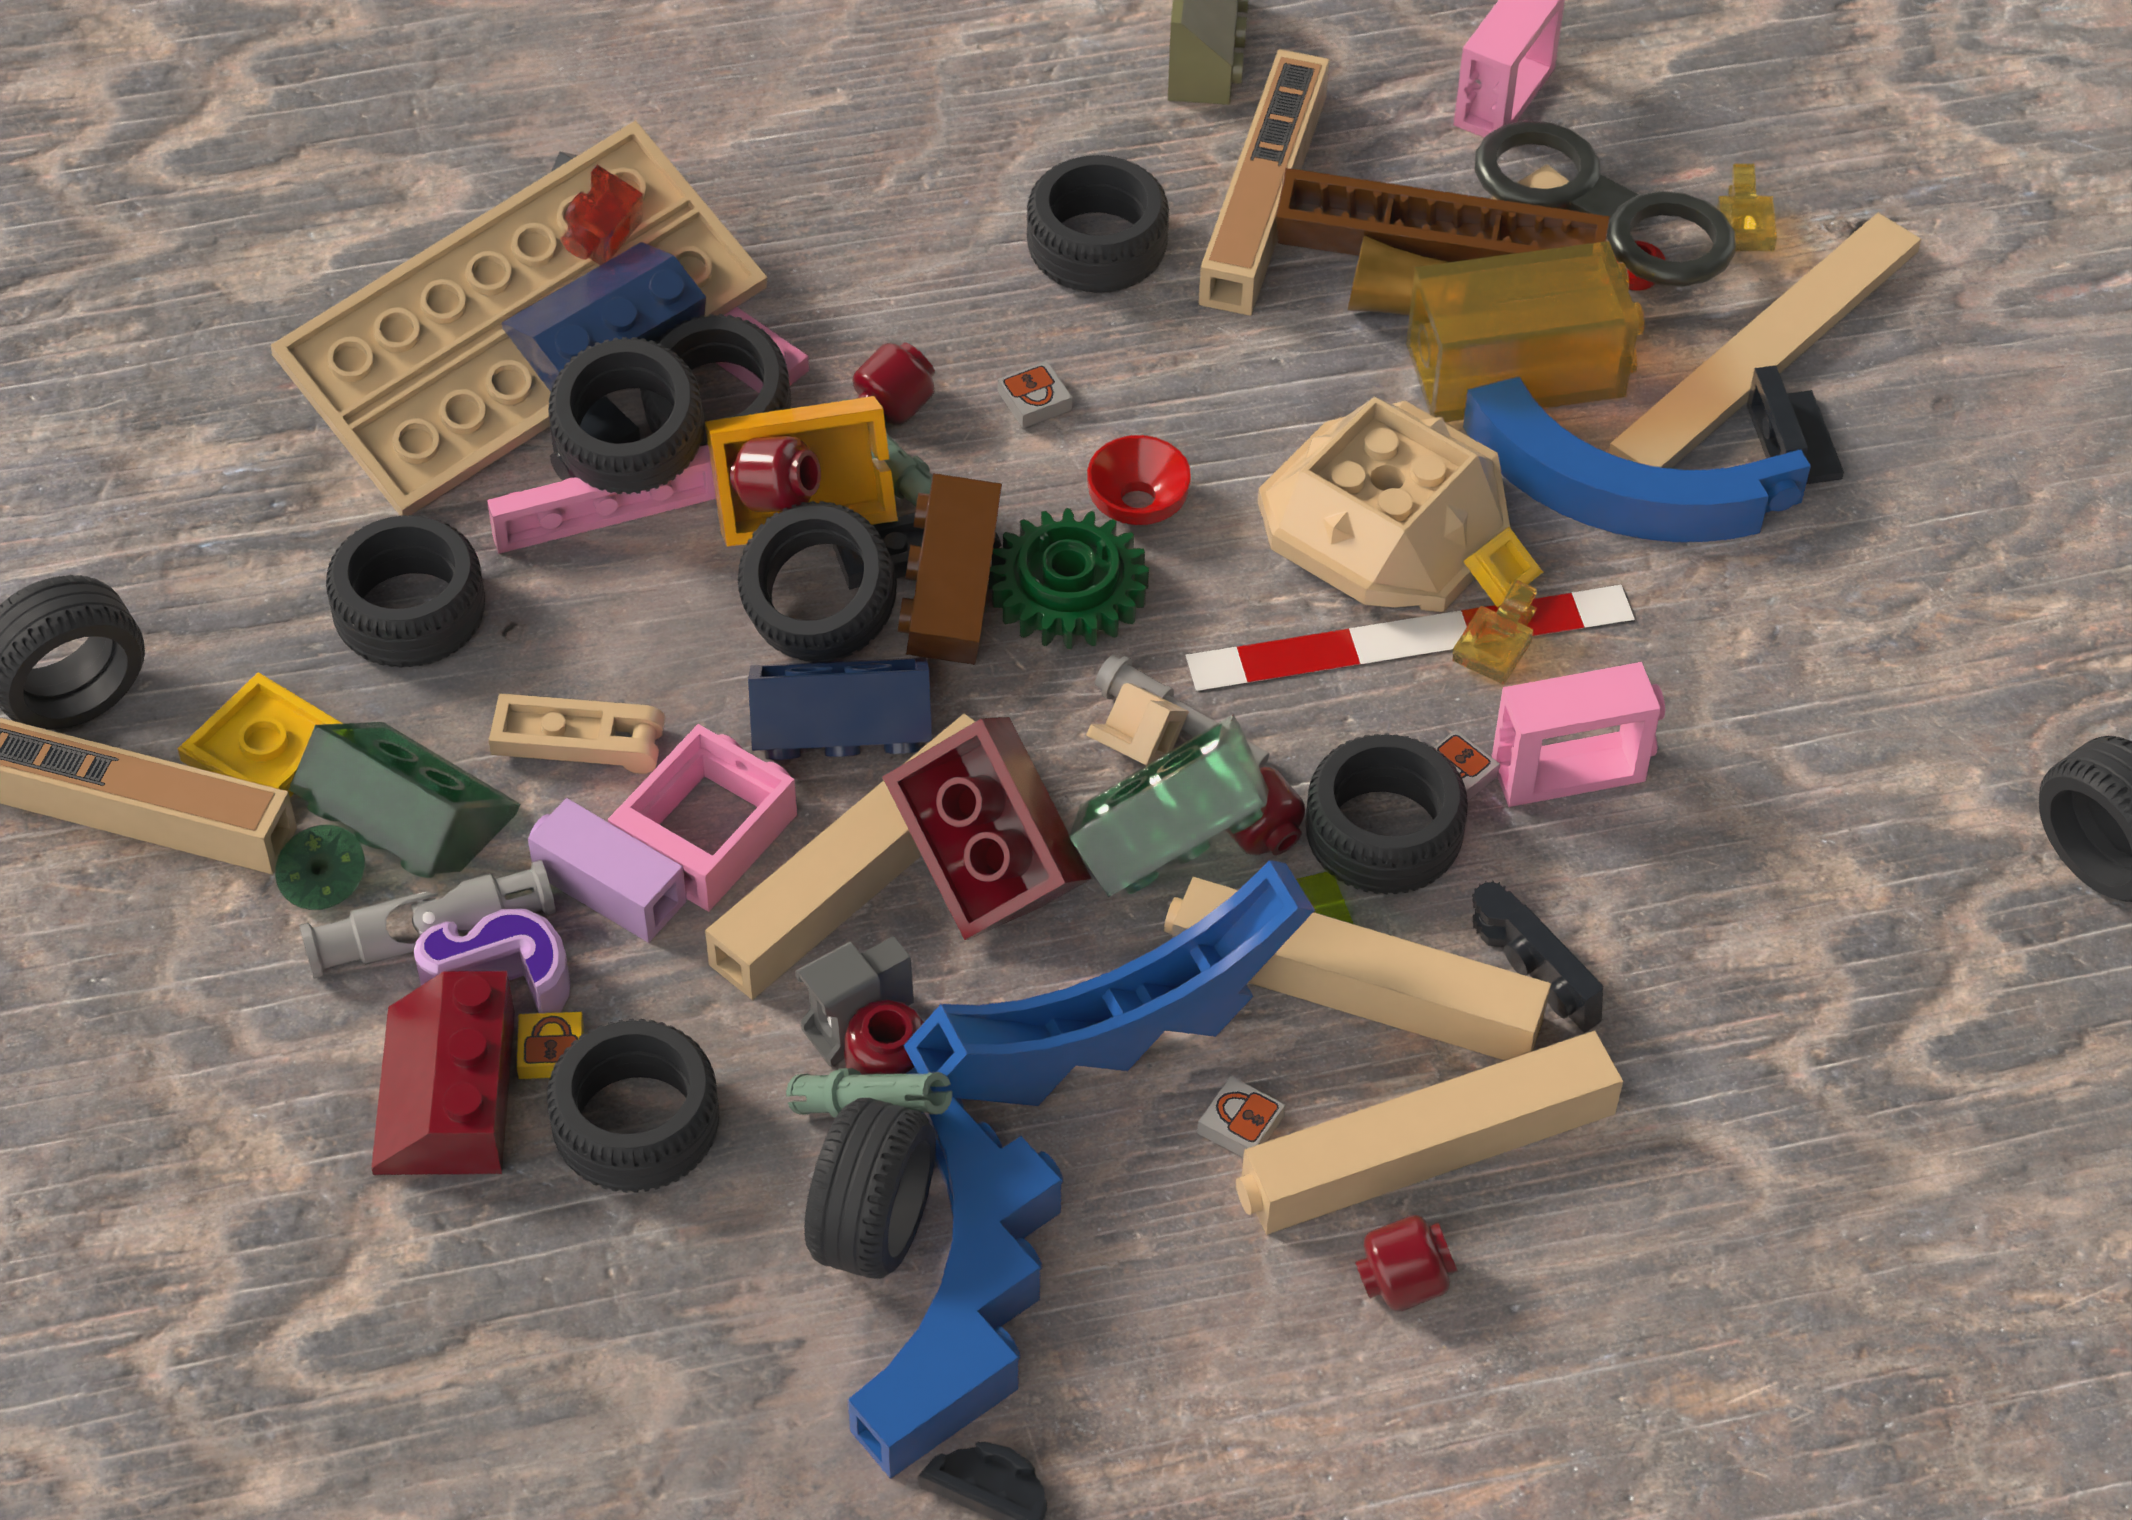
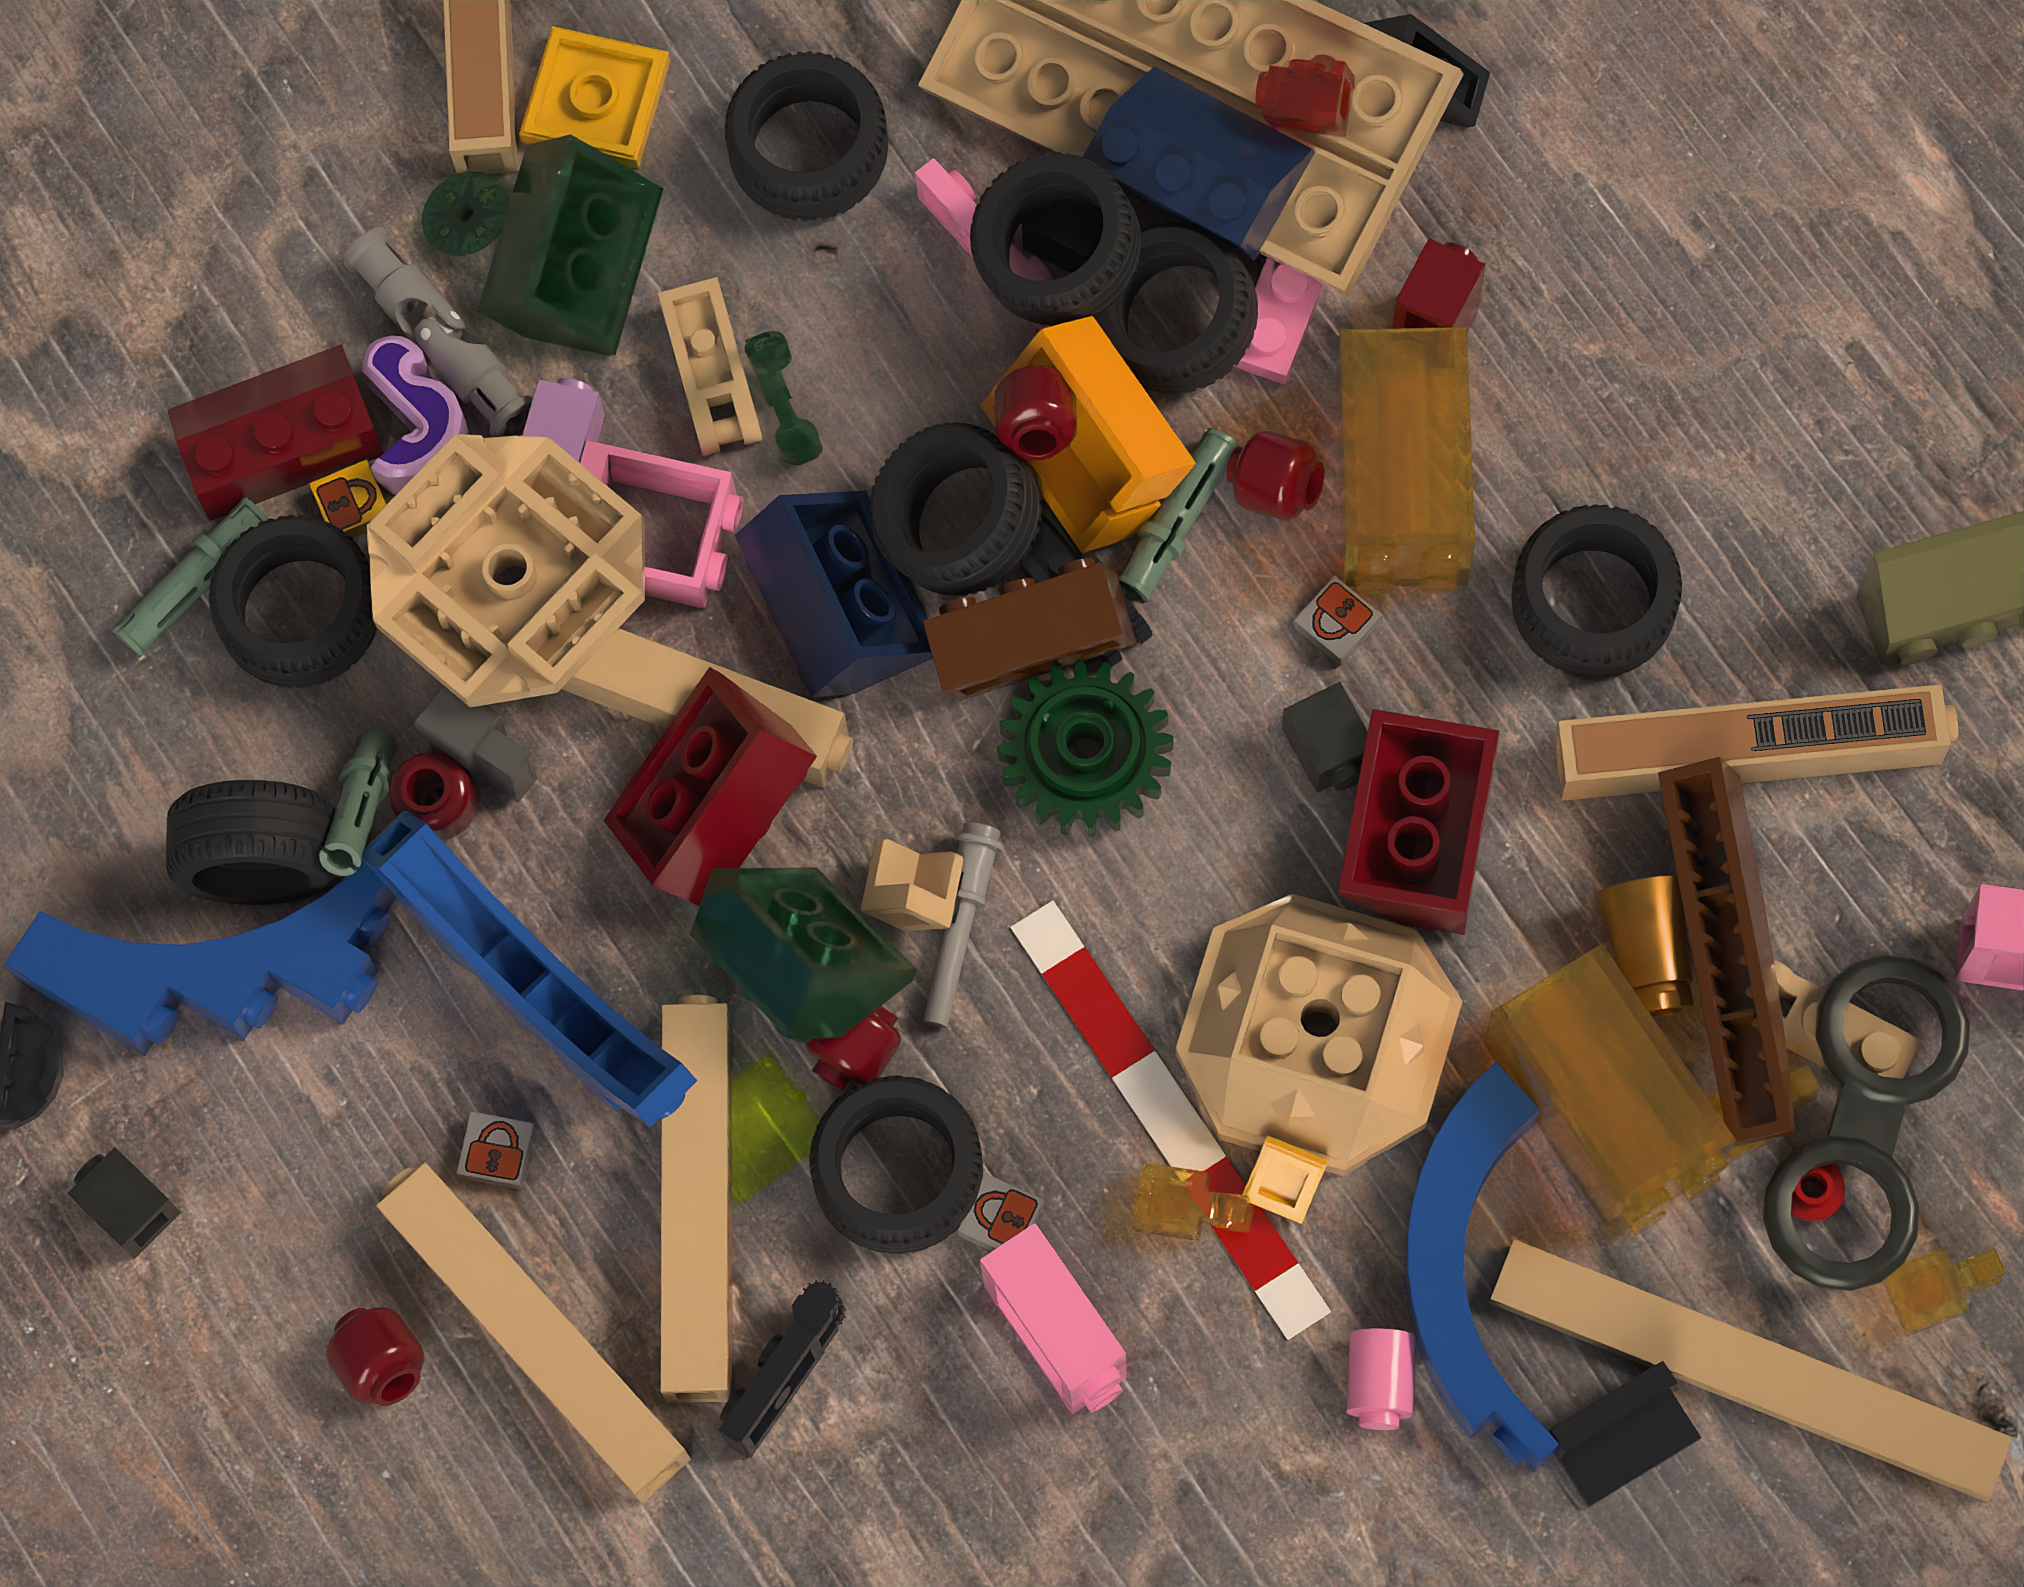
camera: 75 degrees right, 20 degrees up
red piece [1087,435,1191,525] -> none
none -> pearl dark grey brick [67,1147,180,1259]
none -> sand green pin [111,496,269,657]
none -> tan piece [367,434,645,708]
none -> clear green piece [744,331,823,465]
none -> pearl dark grey brick [1282,682,1368,793]
none -> clear yellow brick [1336,327,1475,595]
none -> dark red slope [1338,709,1500,935]
none -> bright pink brick [1346,1328,1416,1430]
none -> dark red brick [1390,238,1486,374]

